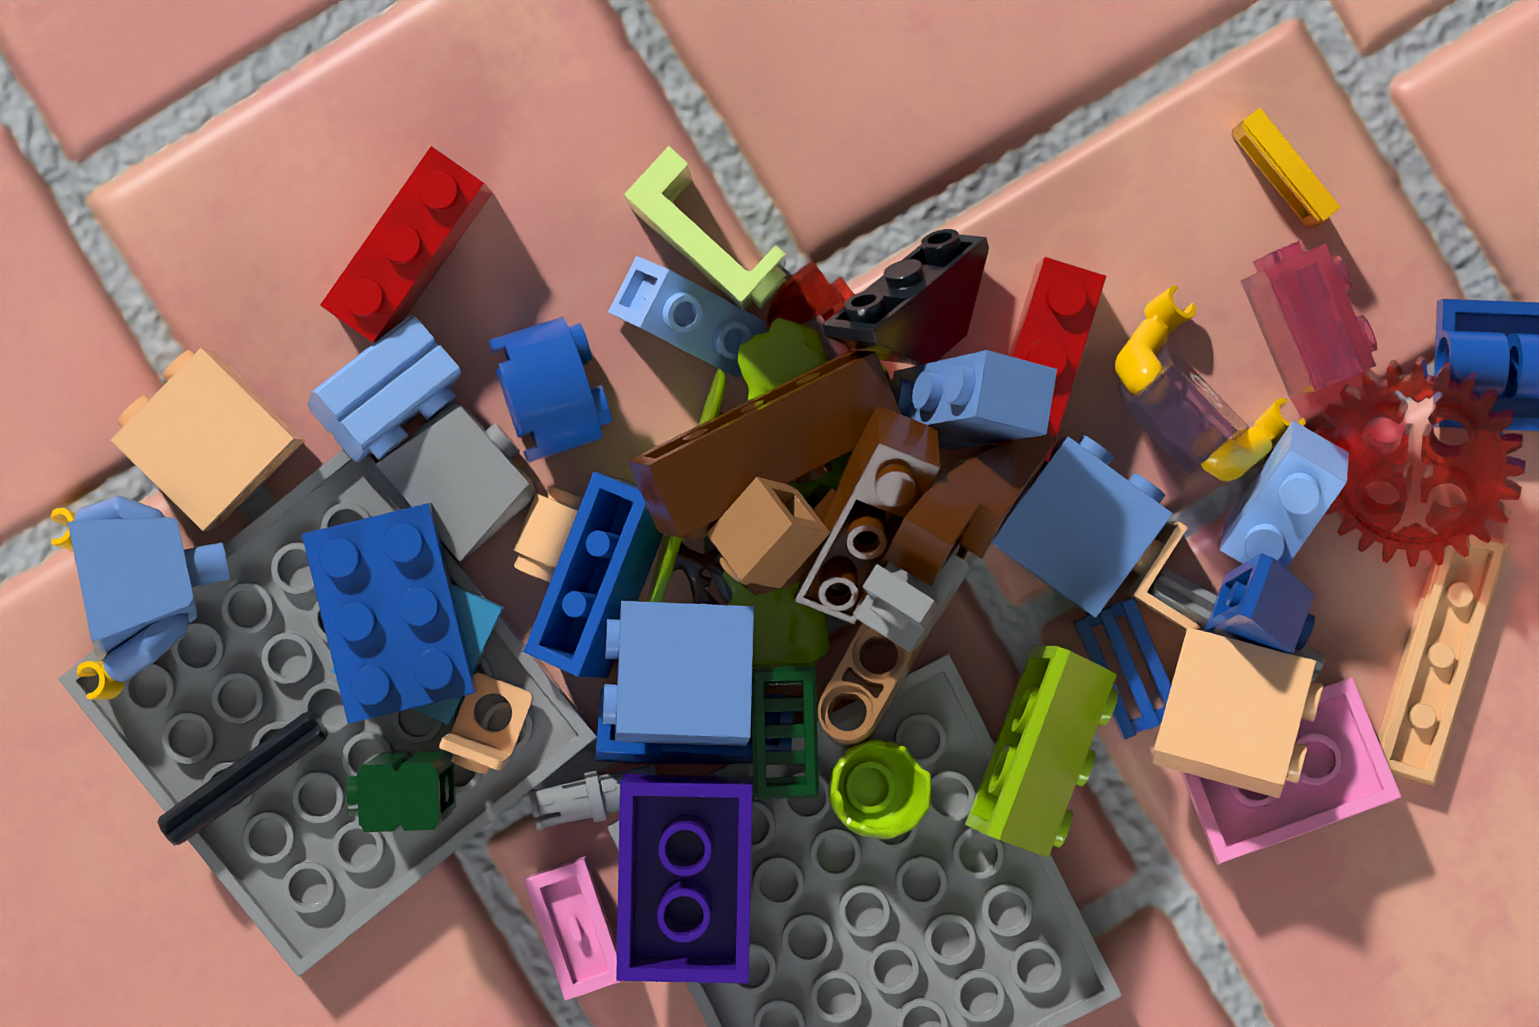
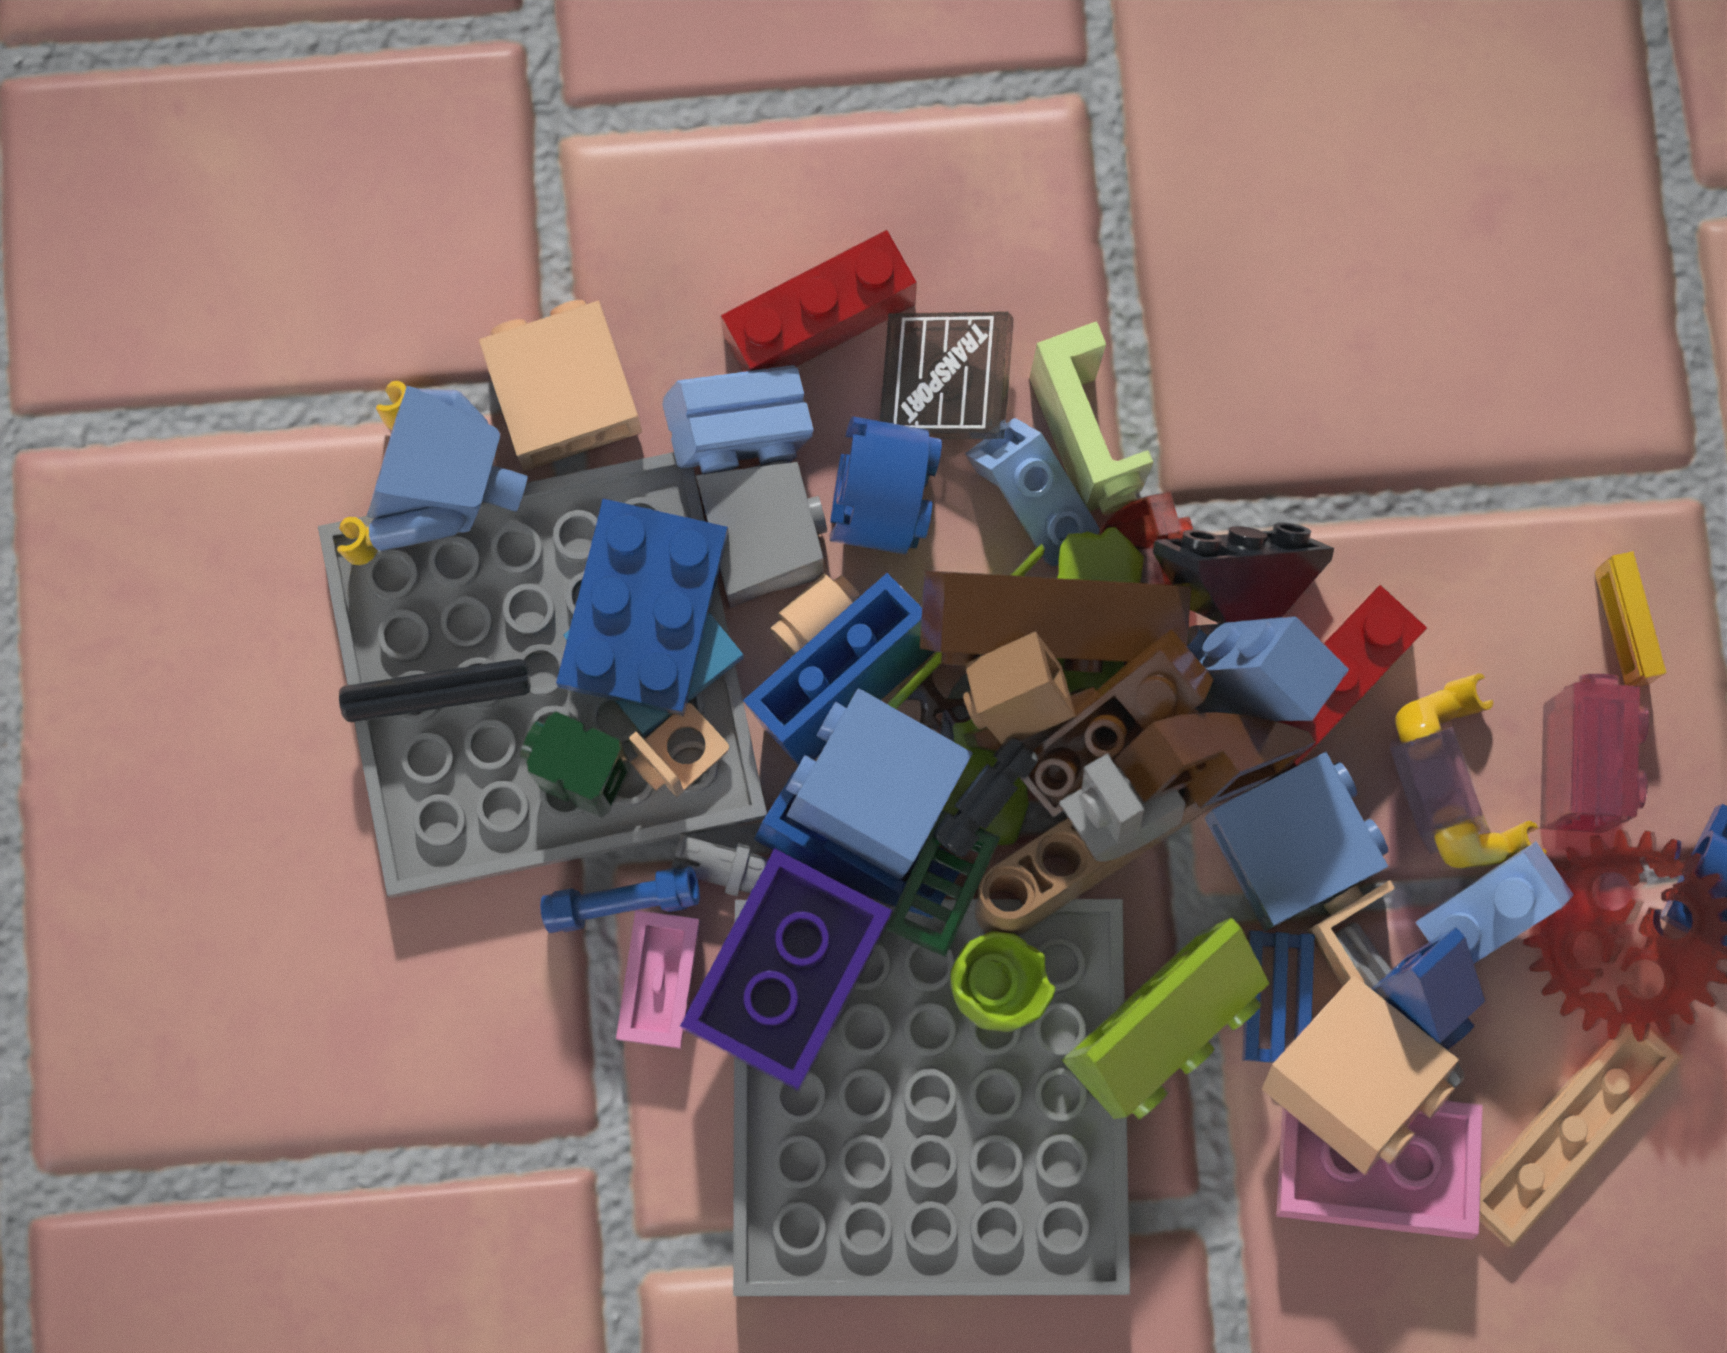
camera: 25 degrees right, 10 degrees down
none -> blue bar [540,867,700,933]
none -> clear smoke tile [880,311,1014,439]
none -> black axle [934,737,1038,857]

